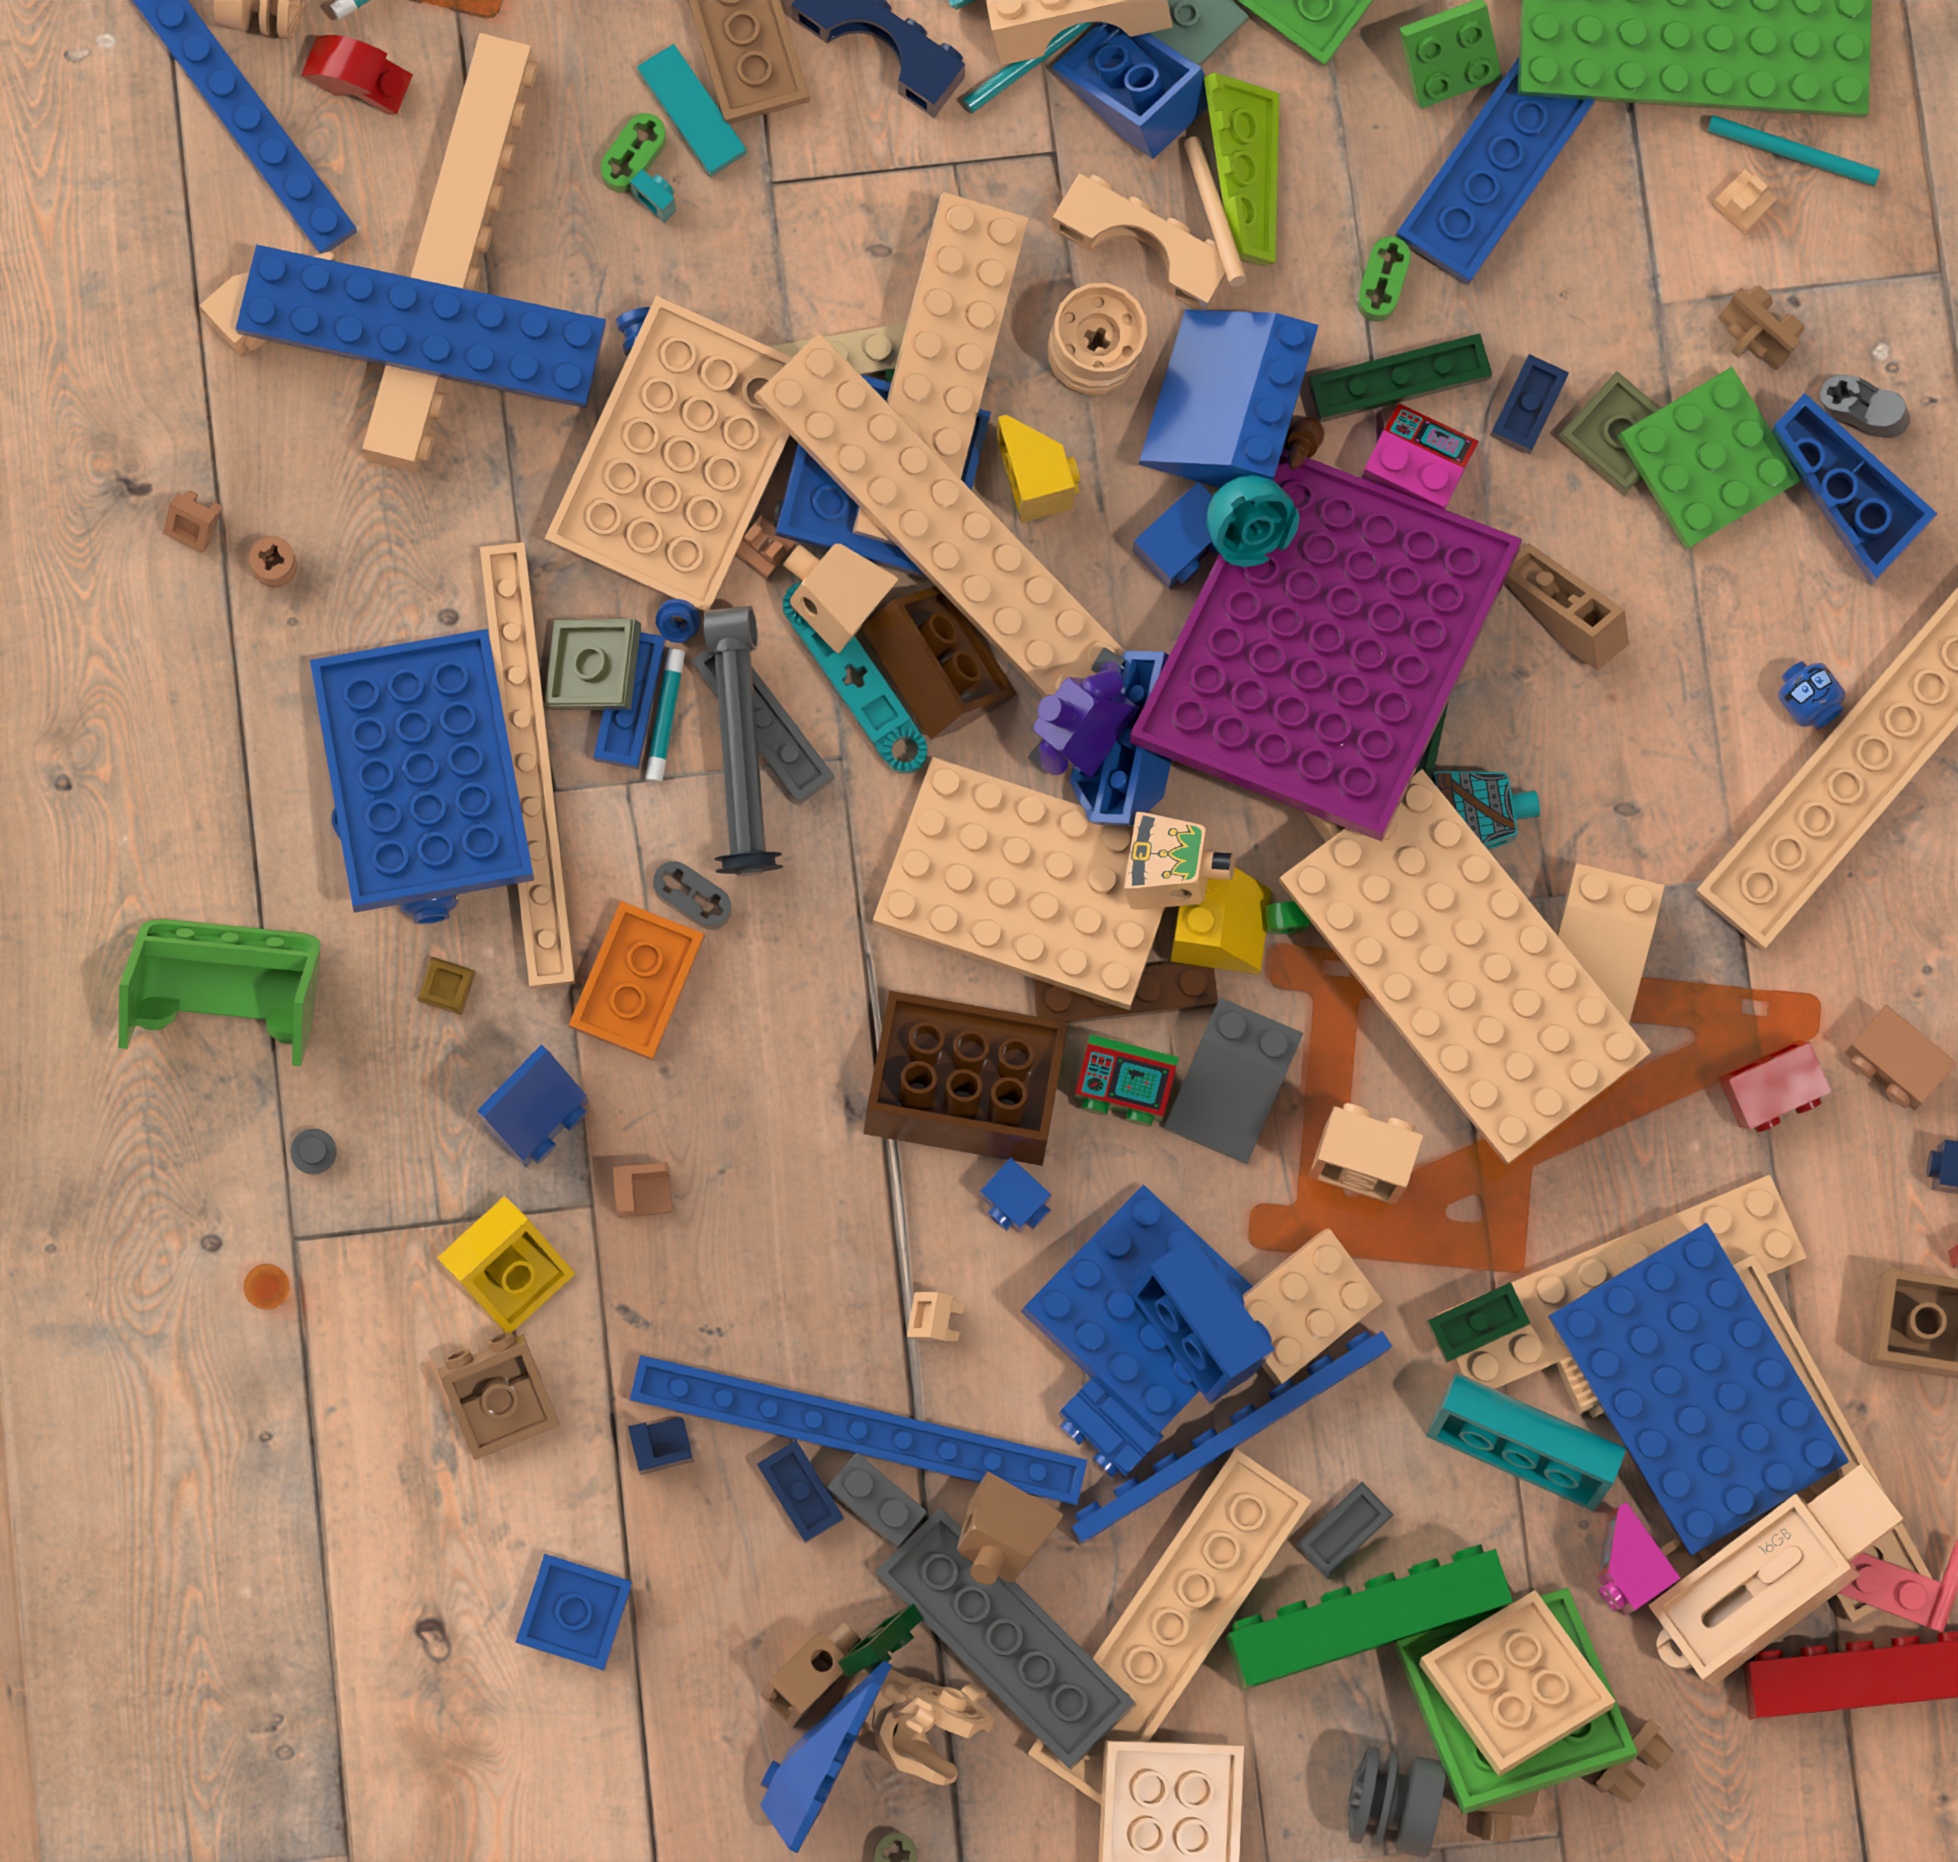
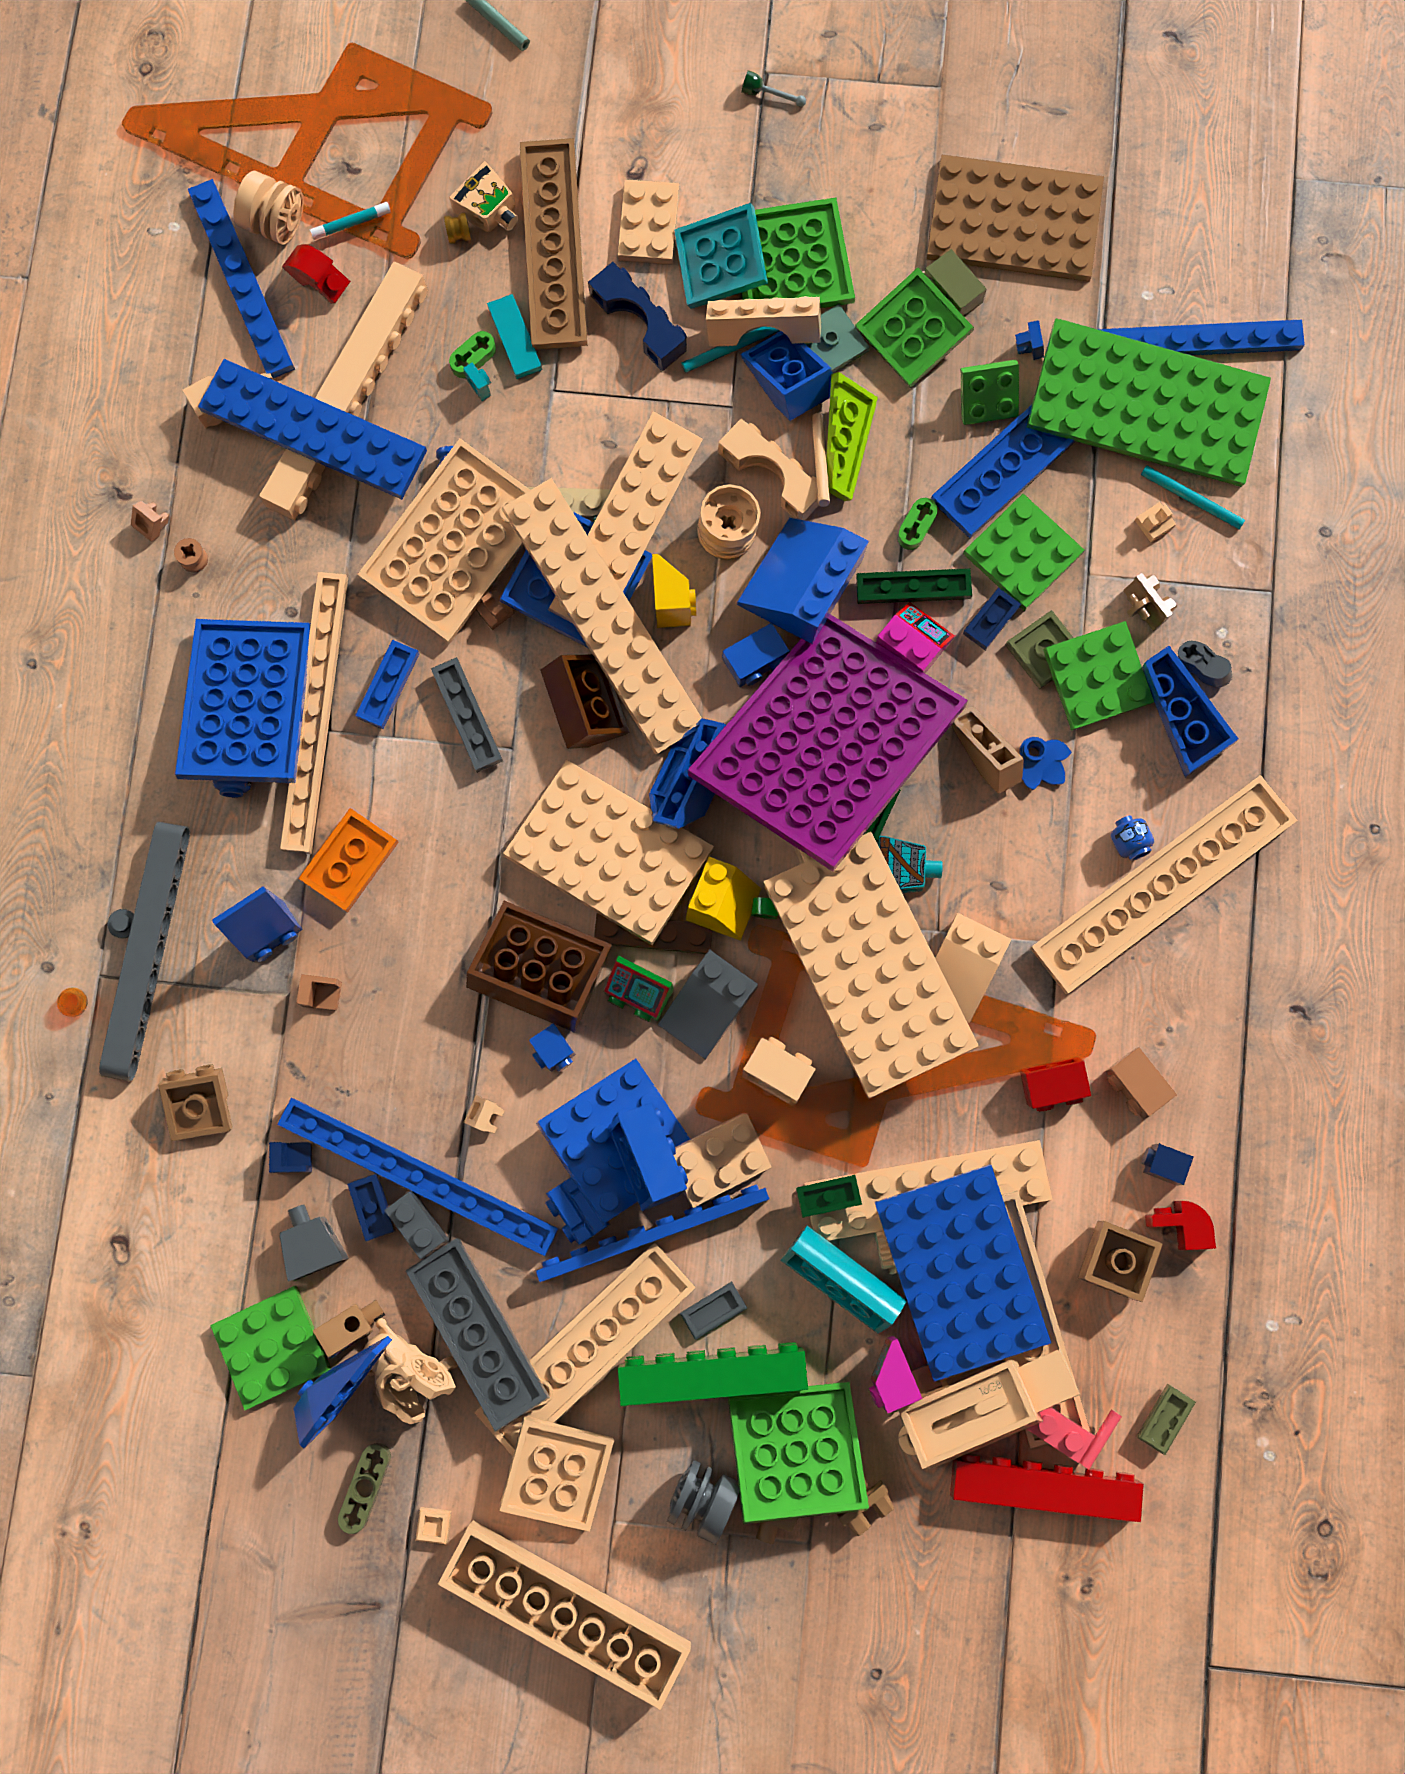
camera: 20 degrees right, 0 degrees up
bright green windscreen [118,919,321,1066] -> none
pearl gold tile [417,957,476,1015] -> none
yellow slope [437,1196,576,1332] -> none
blue plate [516,1554,633,1671] -> none
tile [544,619,641,710] -> none
teal bar [645,649,685,783] -> none
dark grey beam [653,861,731,930] -> none
blue plate [656,599,701,643] -> none
dark grey piece [704,606,783,876] -> none
light nougat torso [783,543,899,654] -> none
teal piece [783,581,927,774] -> none
dark green plate [838,1603,924,1677] -> none
medium nougat torso [957,1471,1064,1585] -> none
dark purple torso [1027,647,1140,778] -> none
light nougat torso [1124,812,1235,910] -> none
teal cylinder [1206,475,1300,567] -> none
reddish brown bar [1287,417,1325,470] -> none
light nougat plate [1419,1590,1616,1777] -> none
none -> dark grey beam [99,822,190,1081]
none -> bright green plate [210,1286,331,1410]
none -> dark grey torso [280,1204,349,1282]
none -> bright green plate [963,494,1085,611]
none -> blue plate [1019,737,1072,790]

